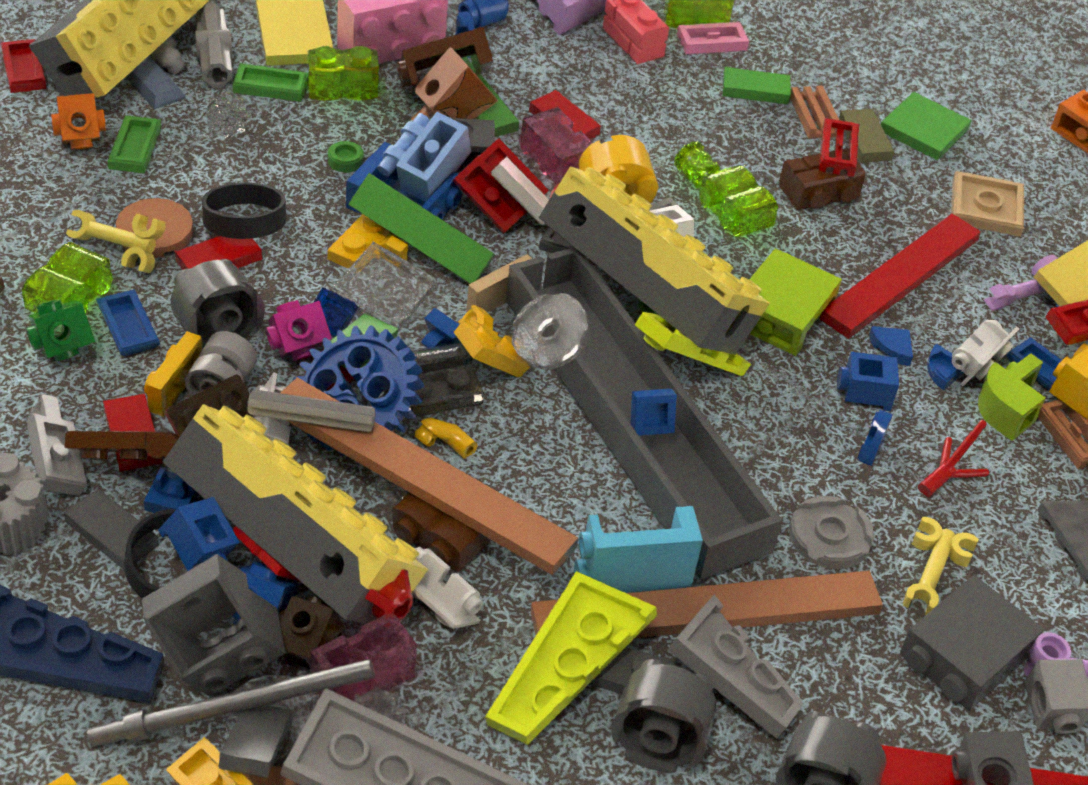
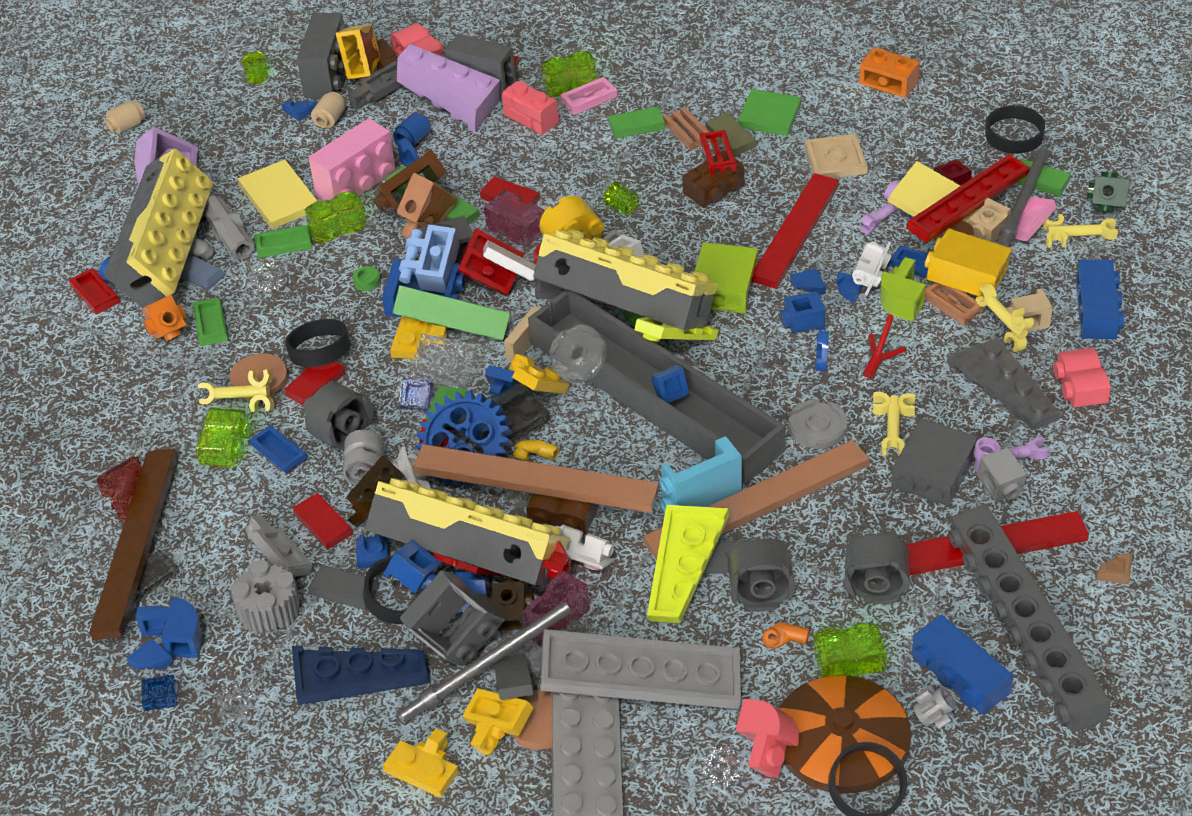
camera: 10 degrees left, 0 degrees up
green brick [26,299,95,361] -> none
reddish brown hinge [64,431,181,461] -> none
yellow plate [144,331,202,417] -> none
light grey axle [248,390,376,432] -> none
dark pink brick [265,300,332,361] -> none
light grey wing [668,594,804,739] -> none
clear neon green brick [699,165,778,237] -> none

